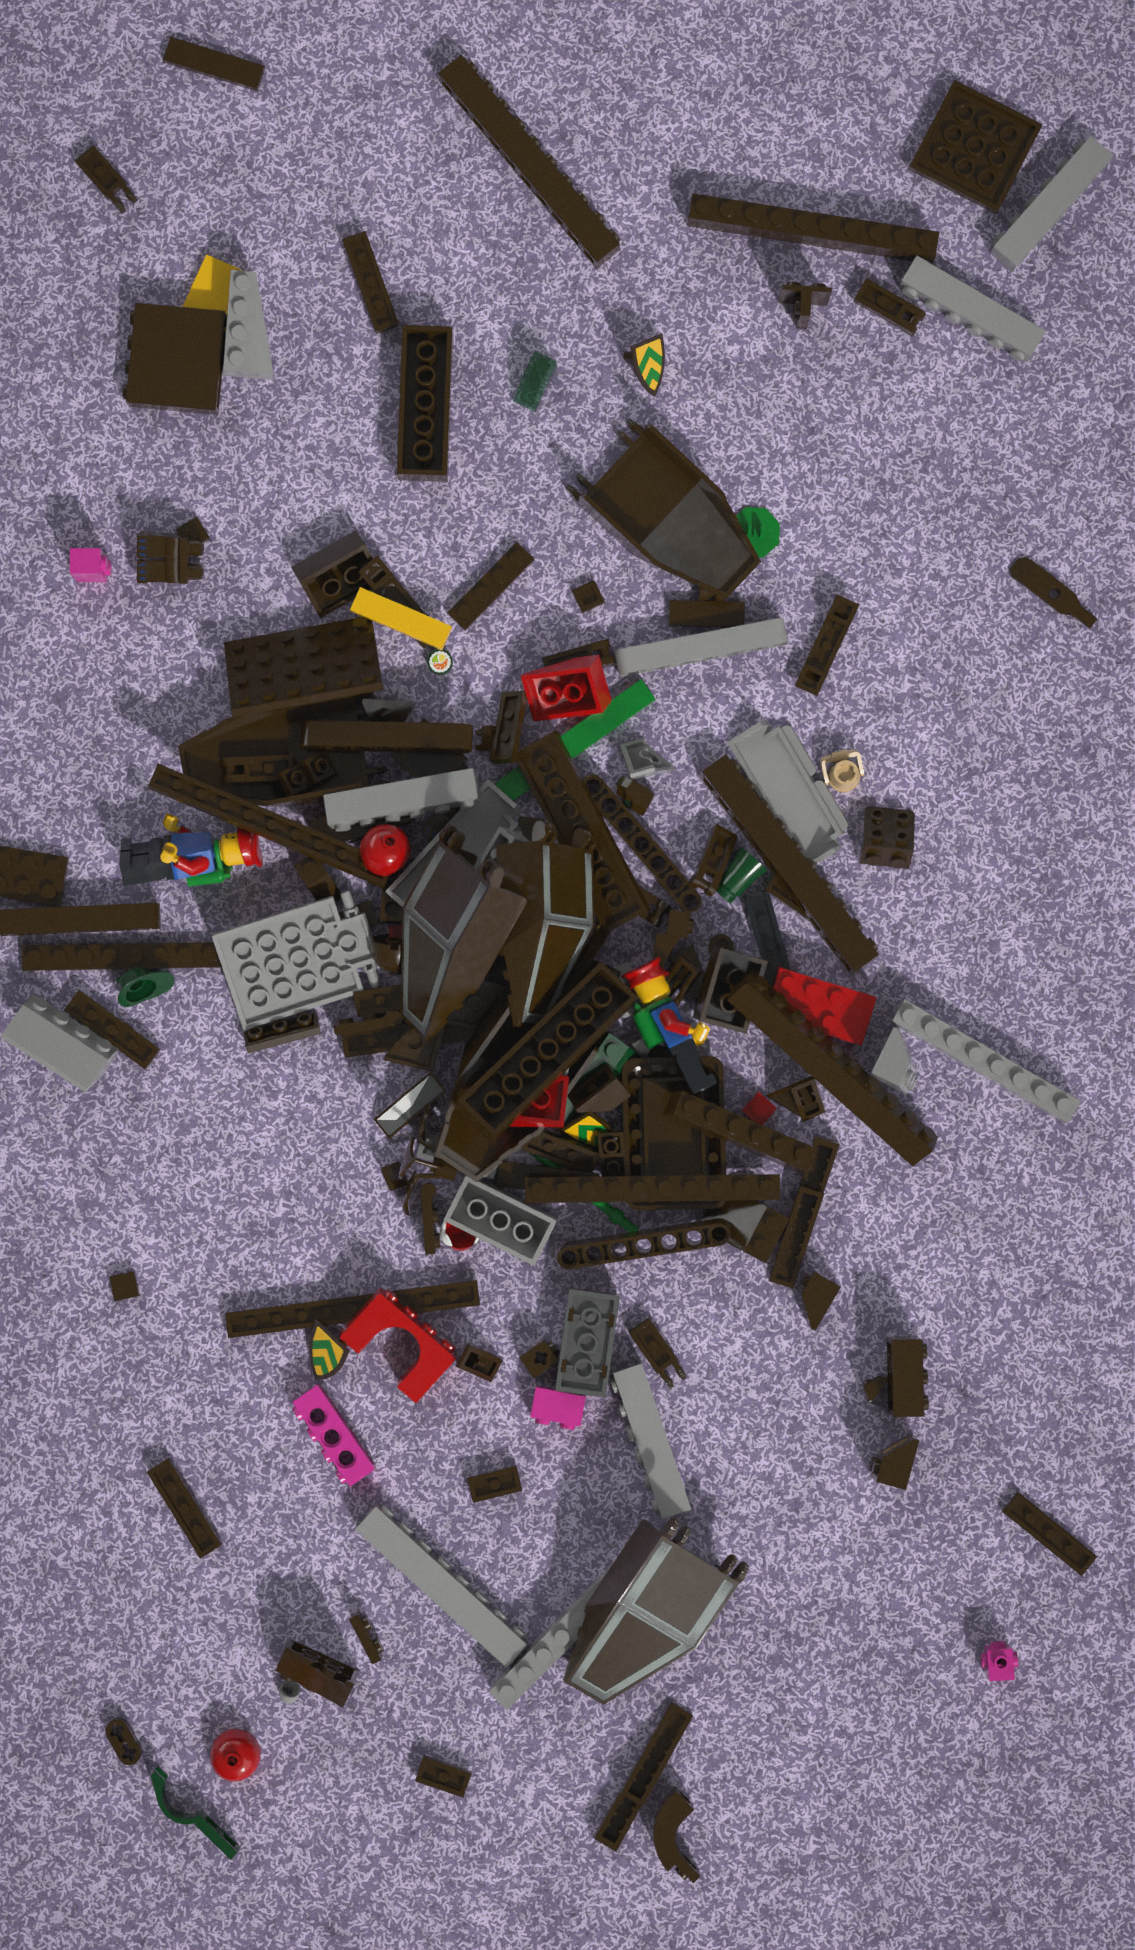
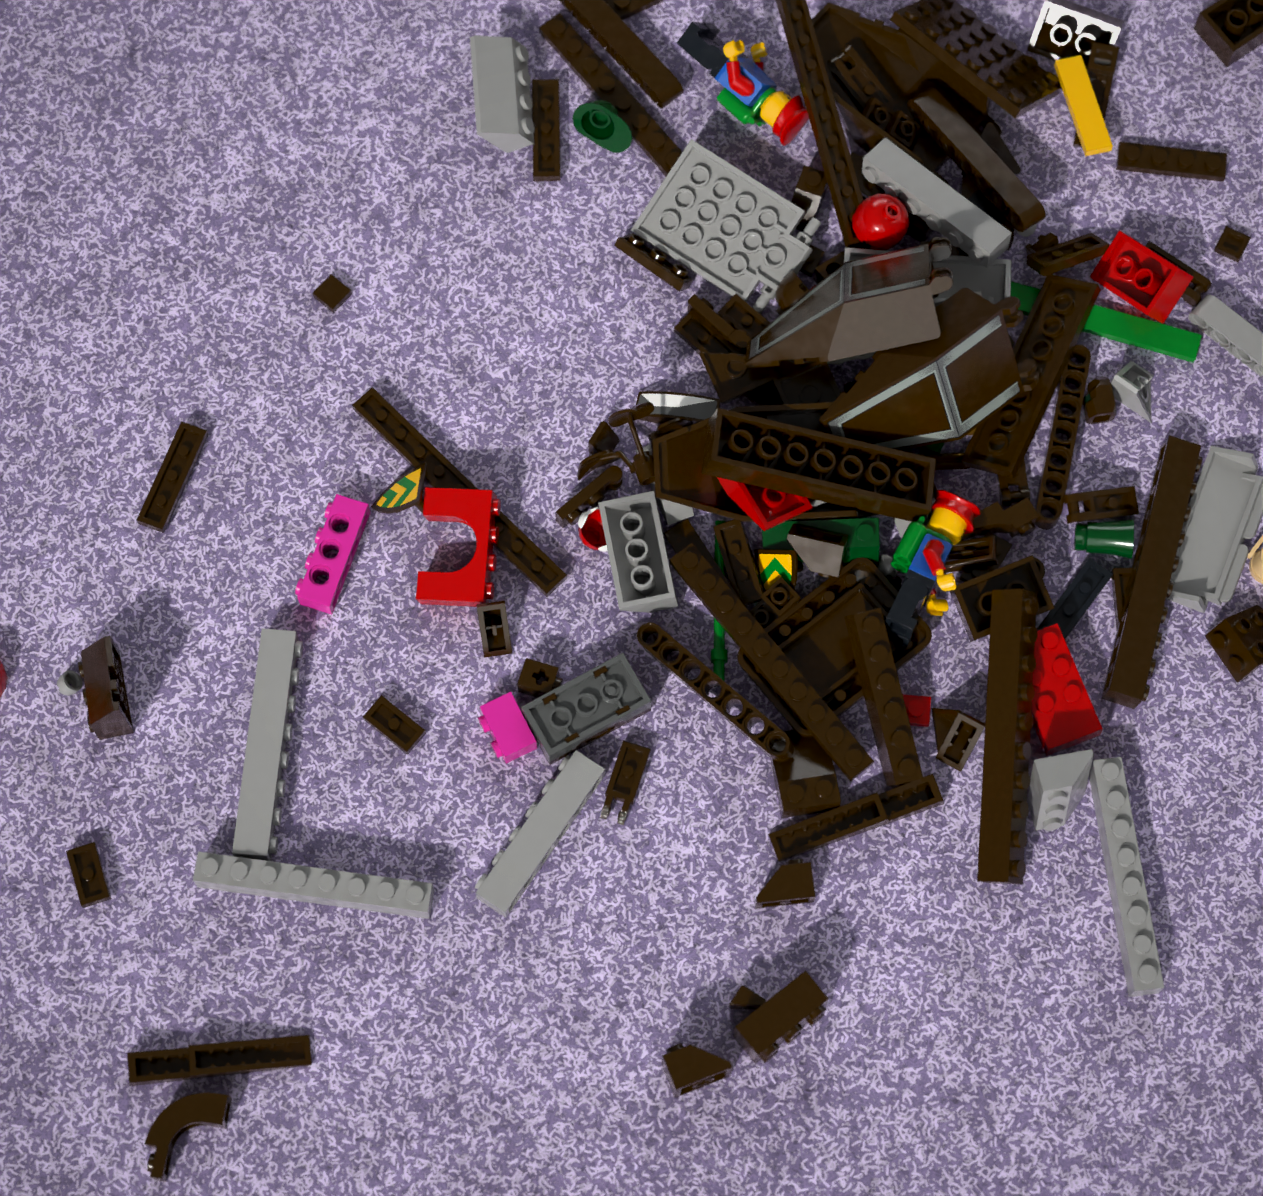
camera: 55 degrees right, 15 degrees down
dark brown plate [349,1611,384,1665] -> none
tile [428,649,453,676] -> none
dark brown windscreen [563,1518,749,1705] -> none

